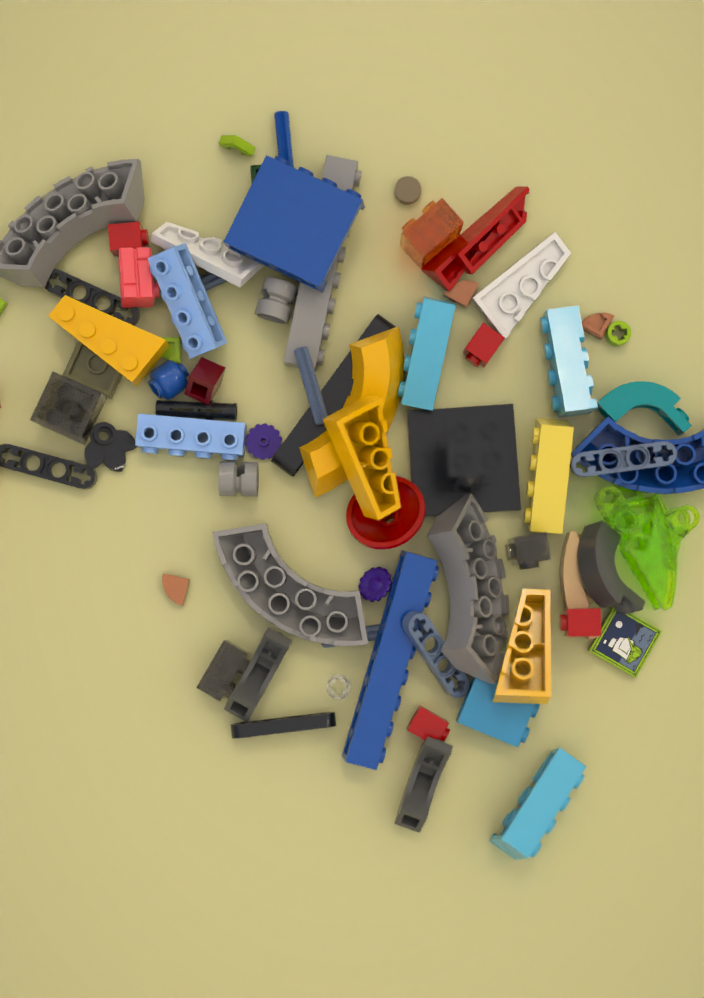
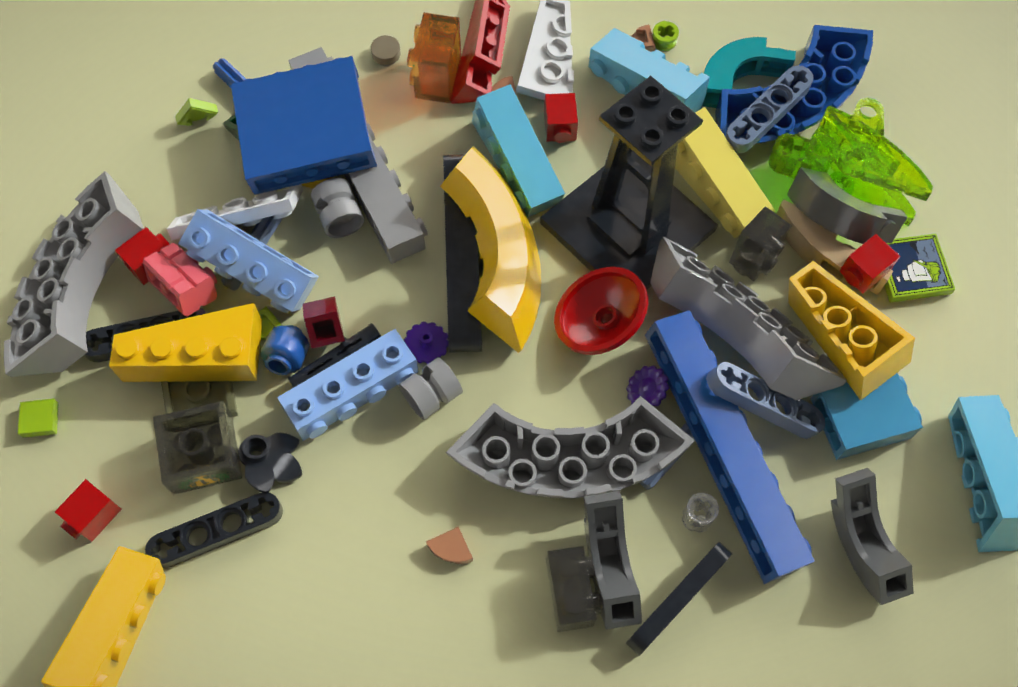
camera: 40 degrees left, 20 degrees down
sand blue axle [294,346,328,425] -> none
yellow wedge [323,395,401,520] -> none
red brick [406,705,450,742] -> none

